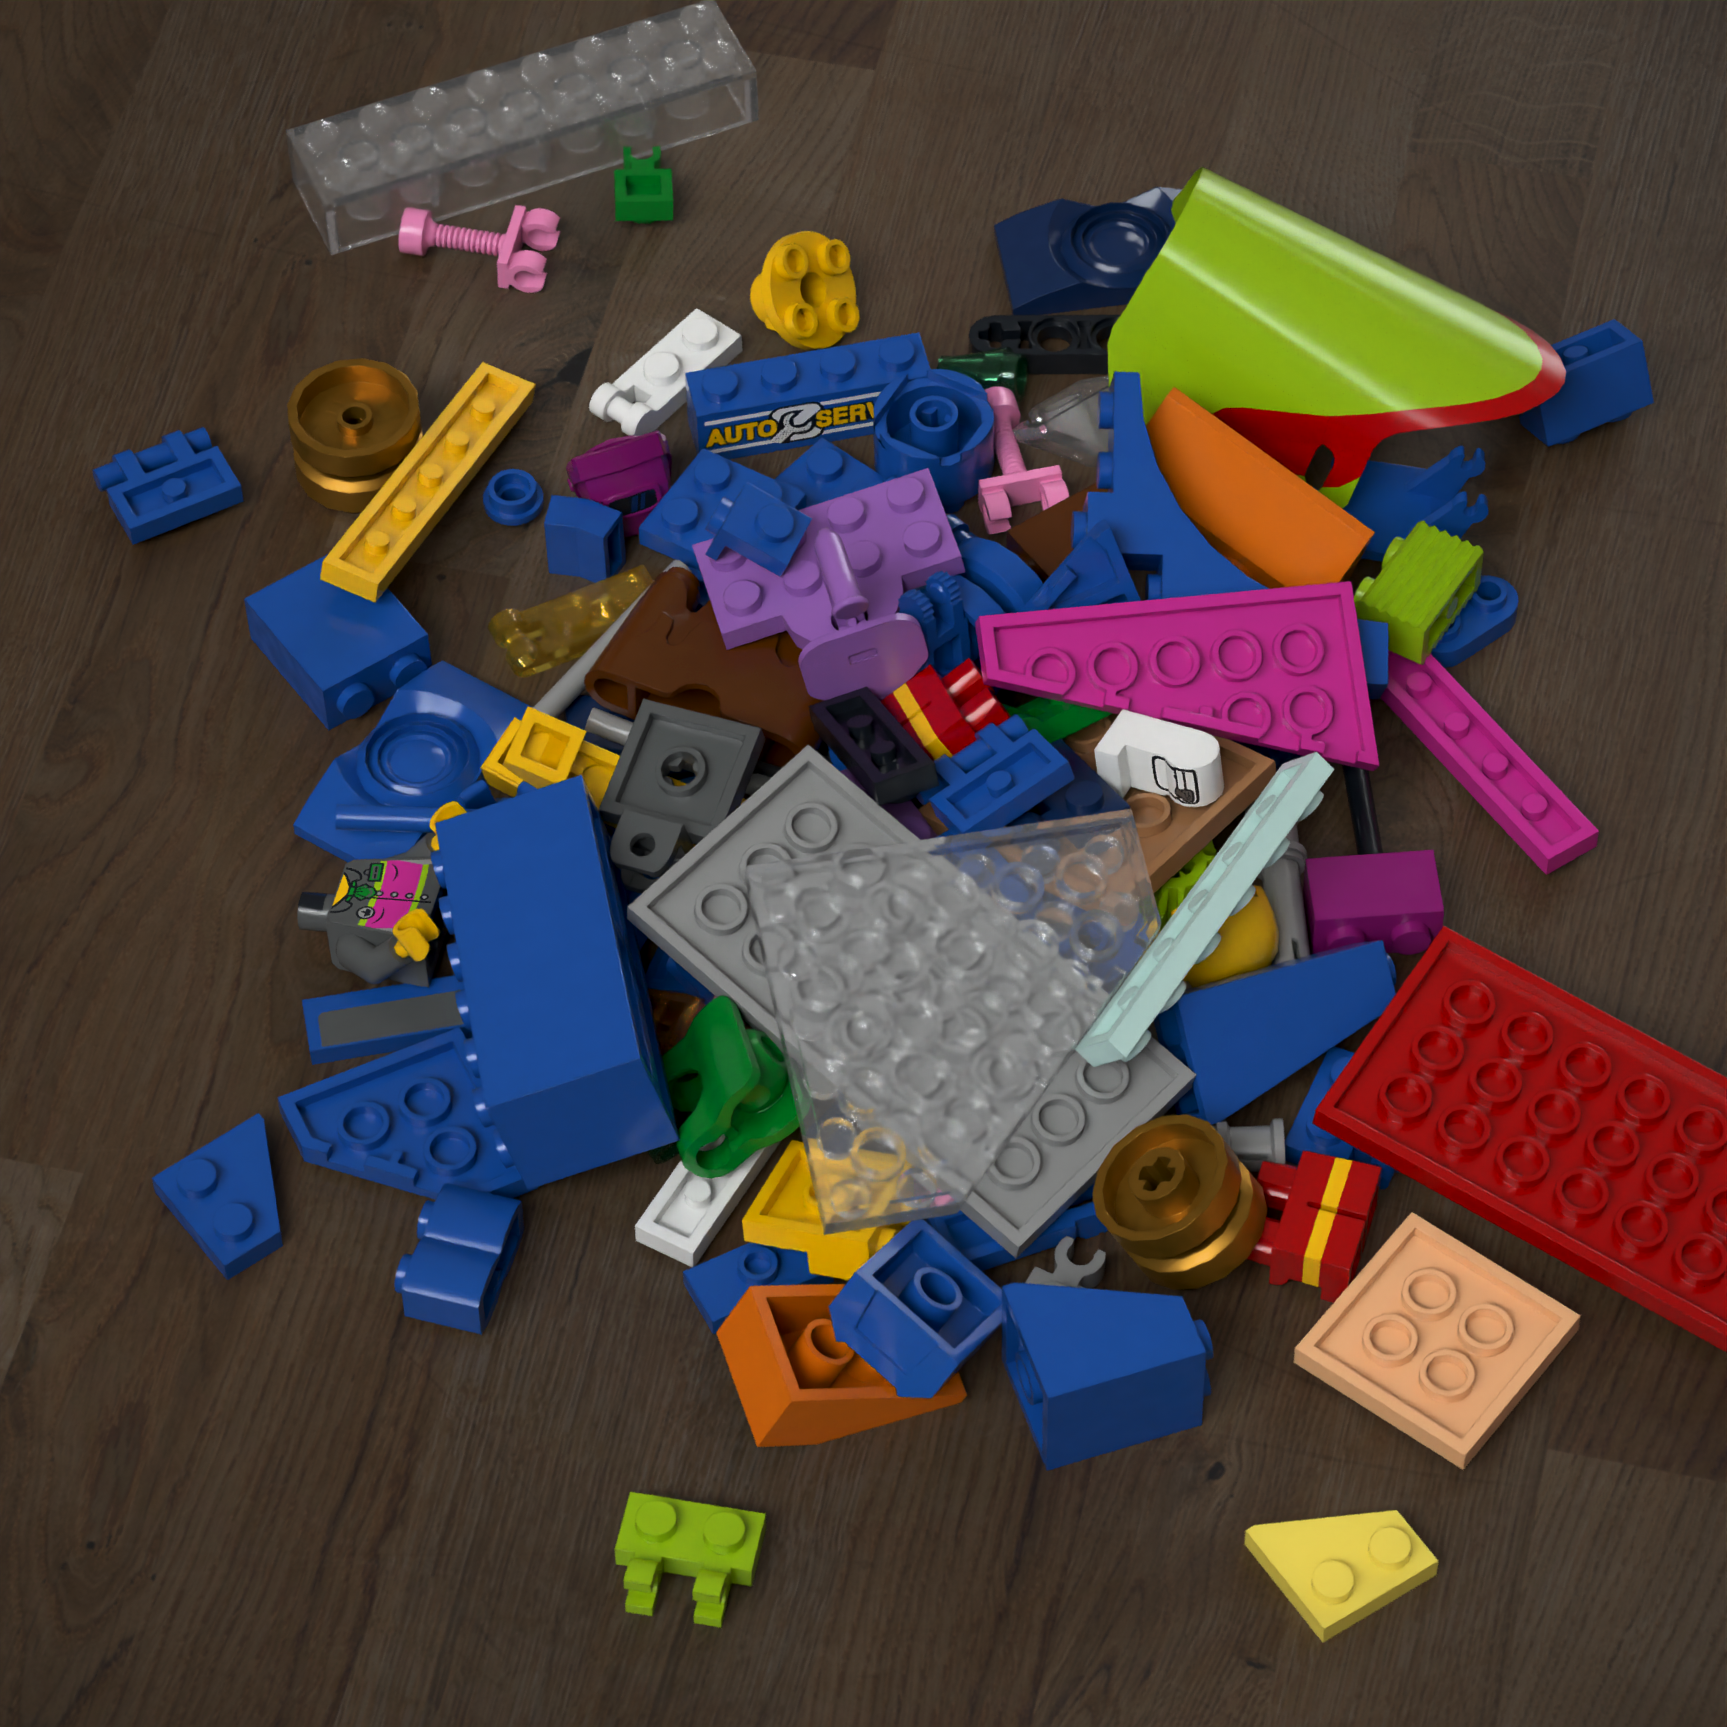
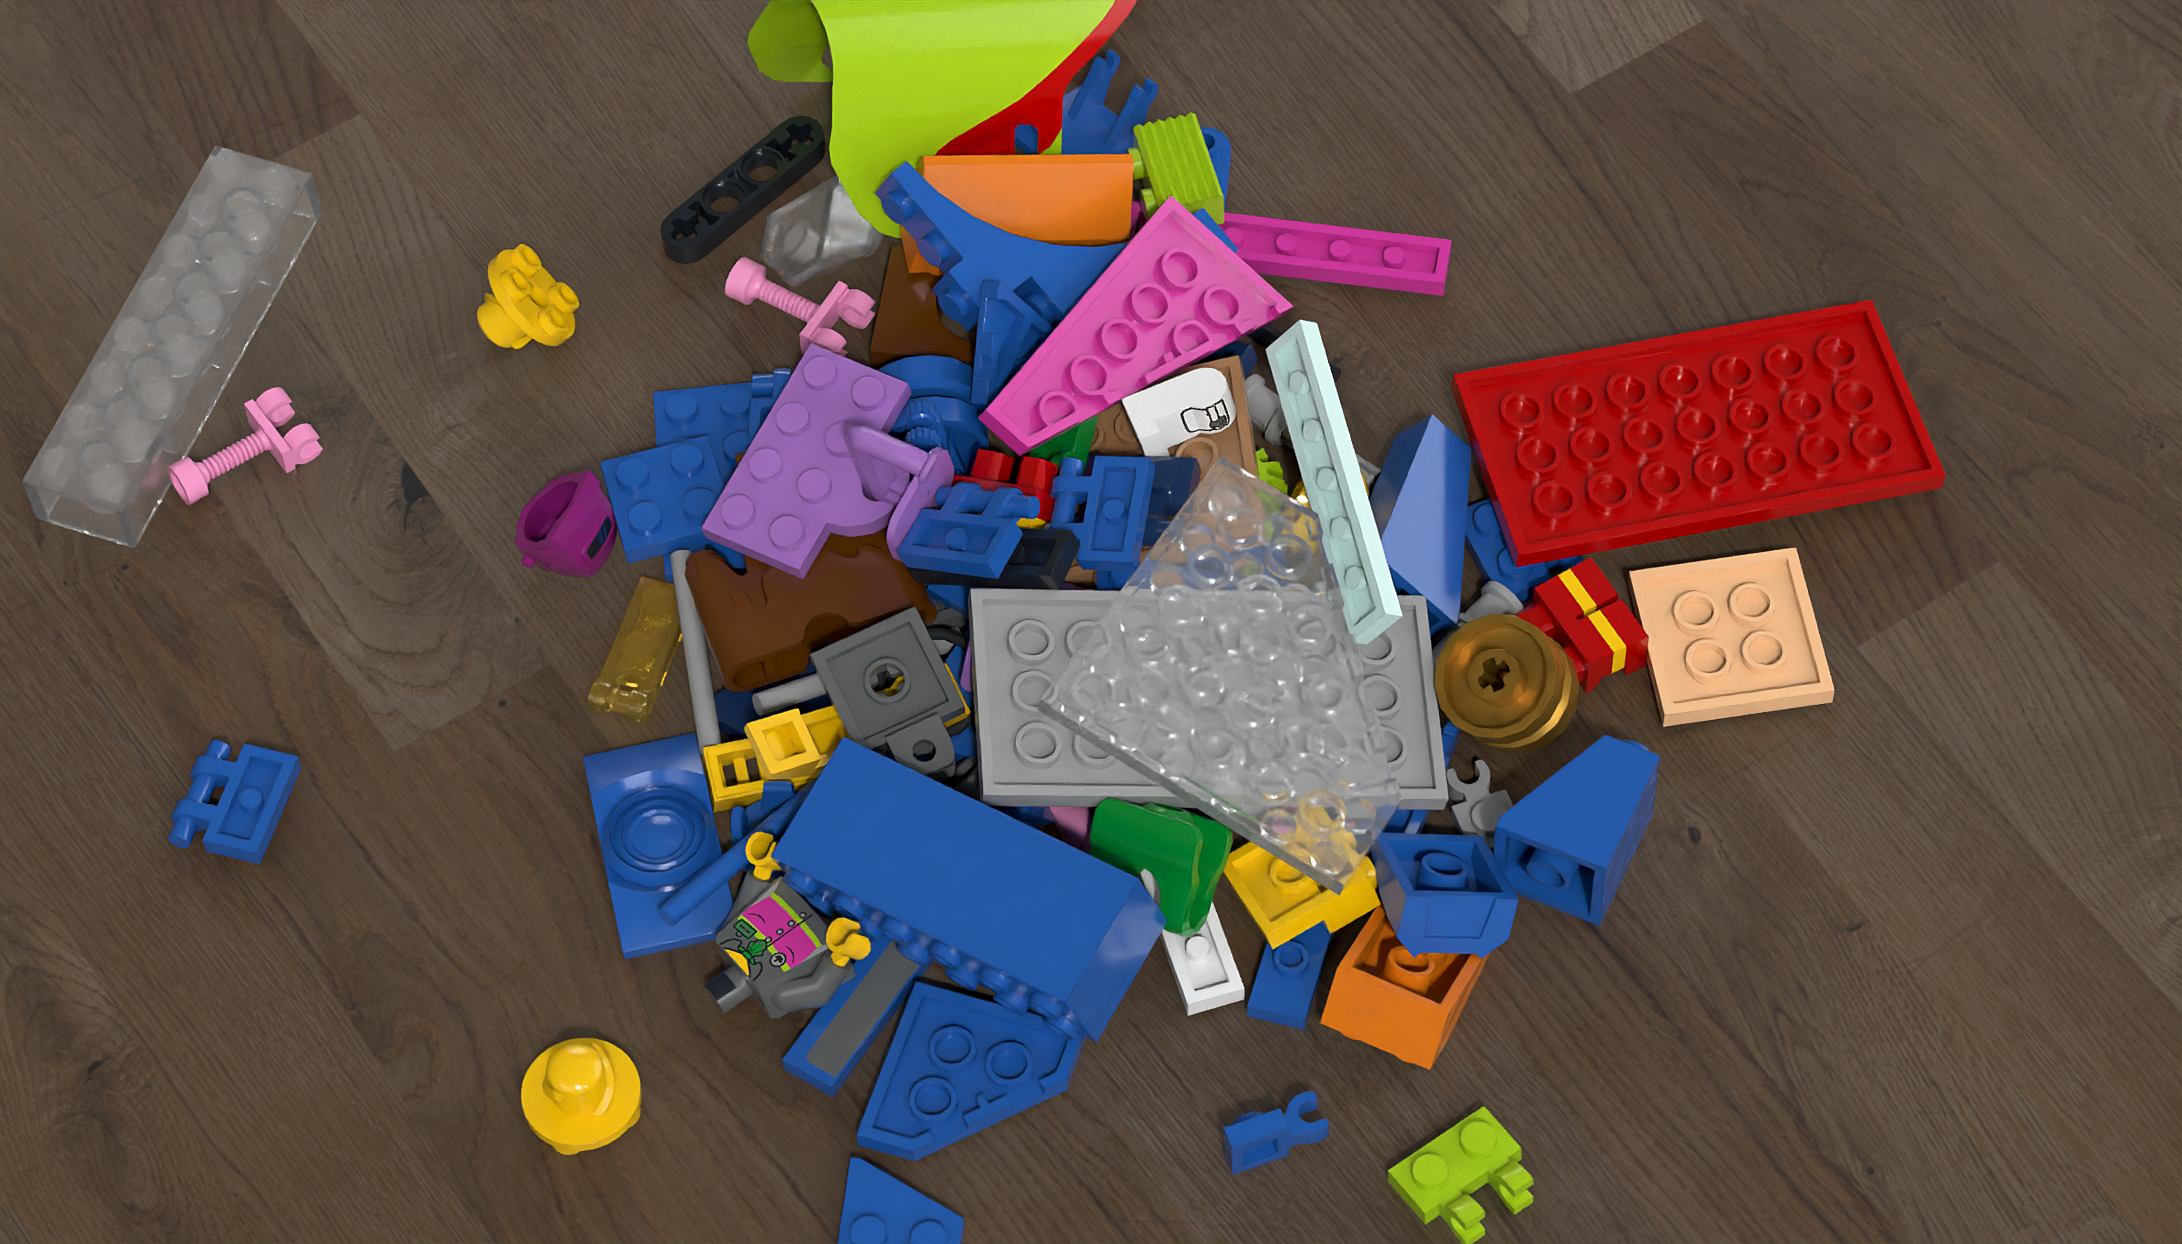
camera: 45 degrees left, 5 degrees up
blue brick [244,554,432,730] -> none
pearl gold wheel [287,358,423,513] -> none
yellow plate [320,362,536,603] -> none
blue brick [394,1183,524,1335] -> none
blue plate [483,469,544,526] -> none
blue piece [544,495,626,588] -> none
white plate [589,308,742,436] -> none
green plate [614,146,673,224] -> none
blue brick [685,332,931,459] -> none
blue bracket [705,481,812,576] -> none
blue brick [873,369,995,514] -> none
clear green cone [937,347,1028,402] -> none
dark blue slope [994,187,1182,315] -> none
light yellow wing [1245,1510,1438,1643] -> none
magenta brick [1303,850,1444,955] -> none
none -> yellow plate [521,1038,642,1155]
none -> blue plate [897,482,1040,579]
none -> blue plate [1223,1092,1329,1175]

